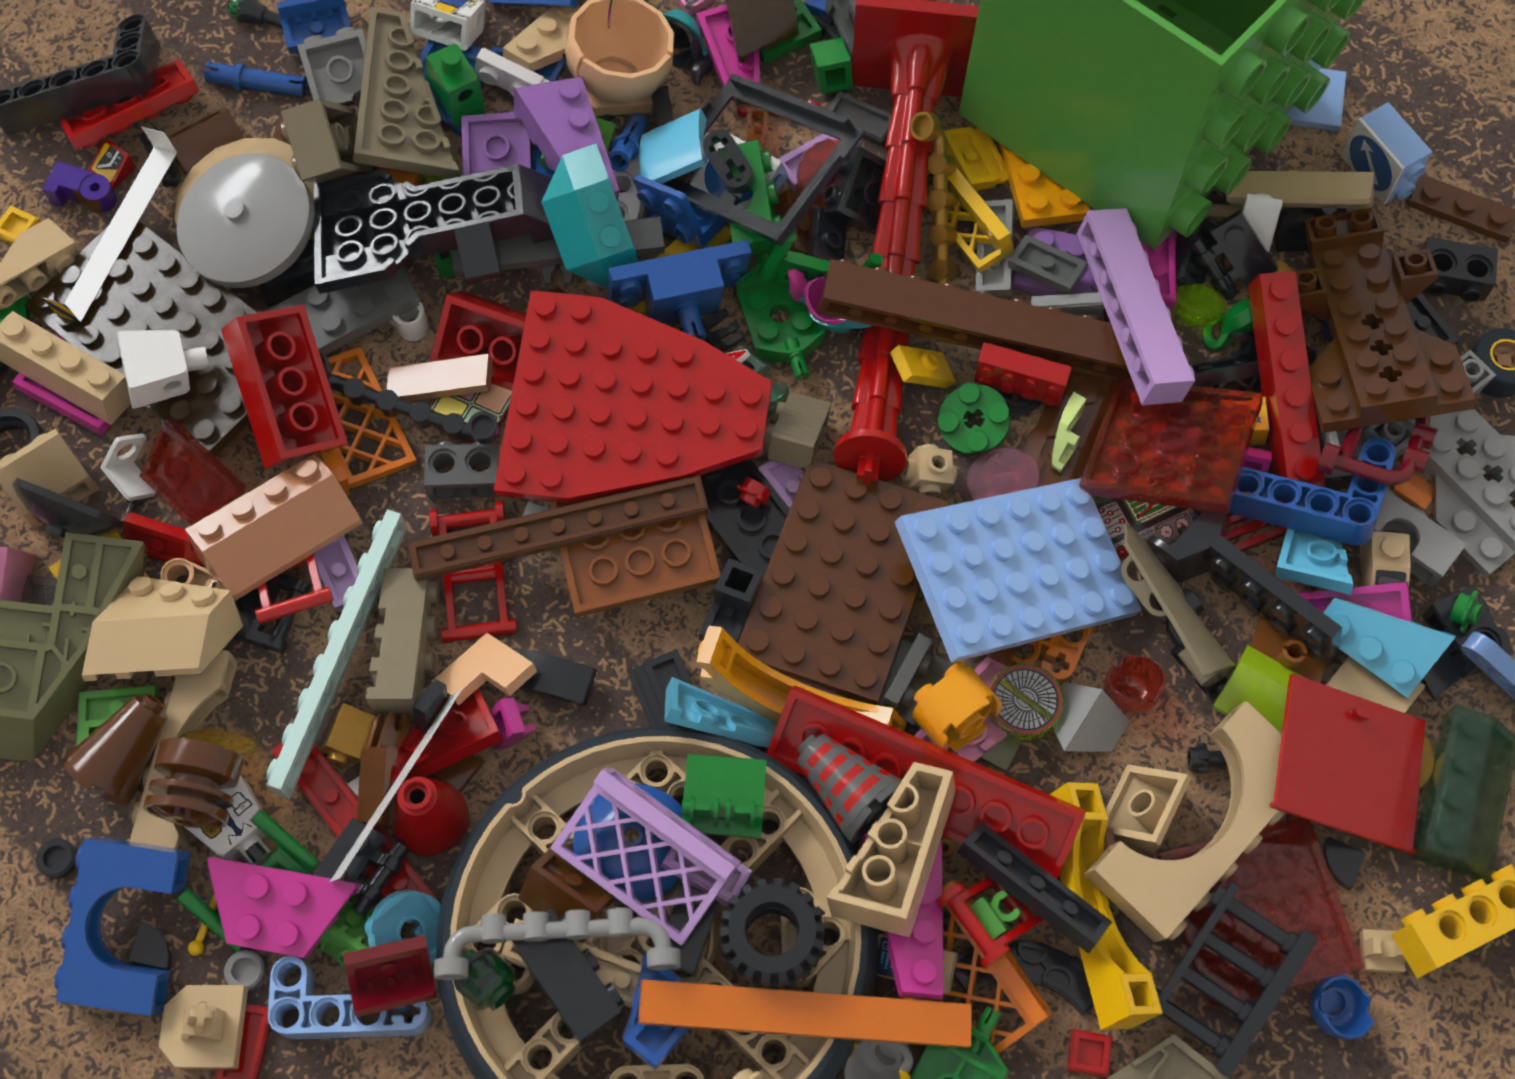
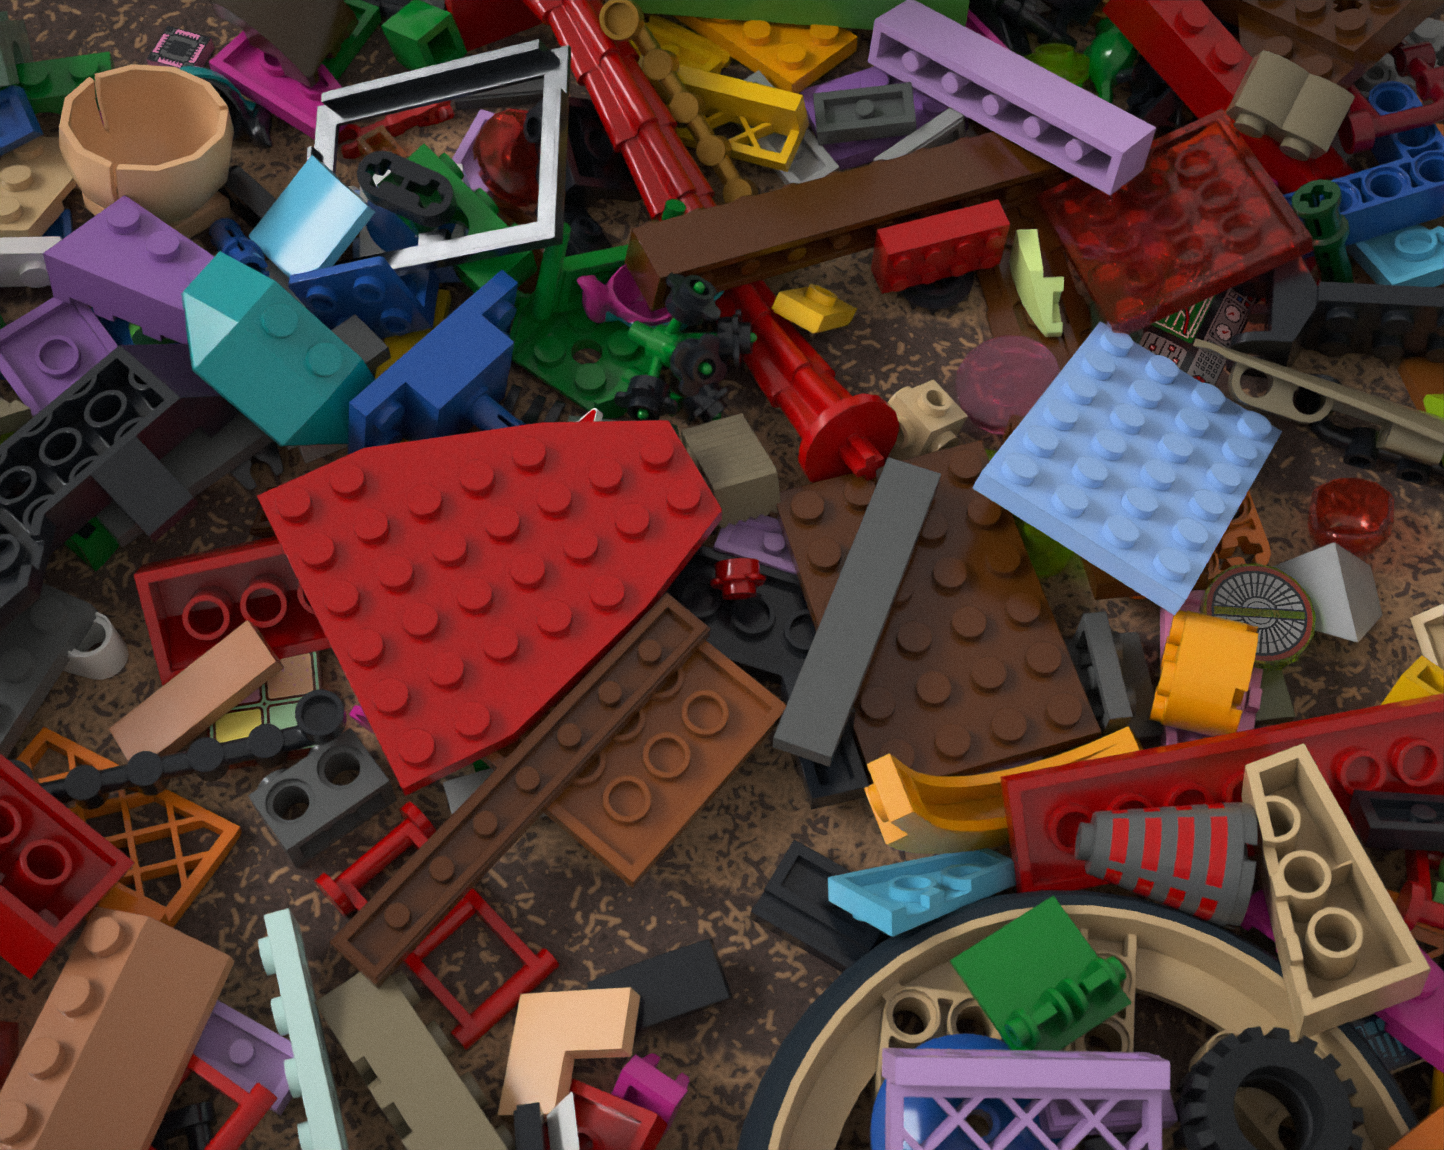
camera: 40 degrees left, 5 degrees down
green plate [938,383,1011,456] -> none
none -> black plant [614,272,757,426]
none -> dark grey tile [773,457,941,767]
none -> dark tan brick [1225,50,1355,161]
none -> dark green pin [1292,179,1355,283]

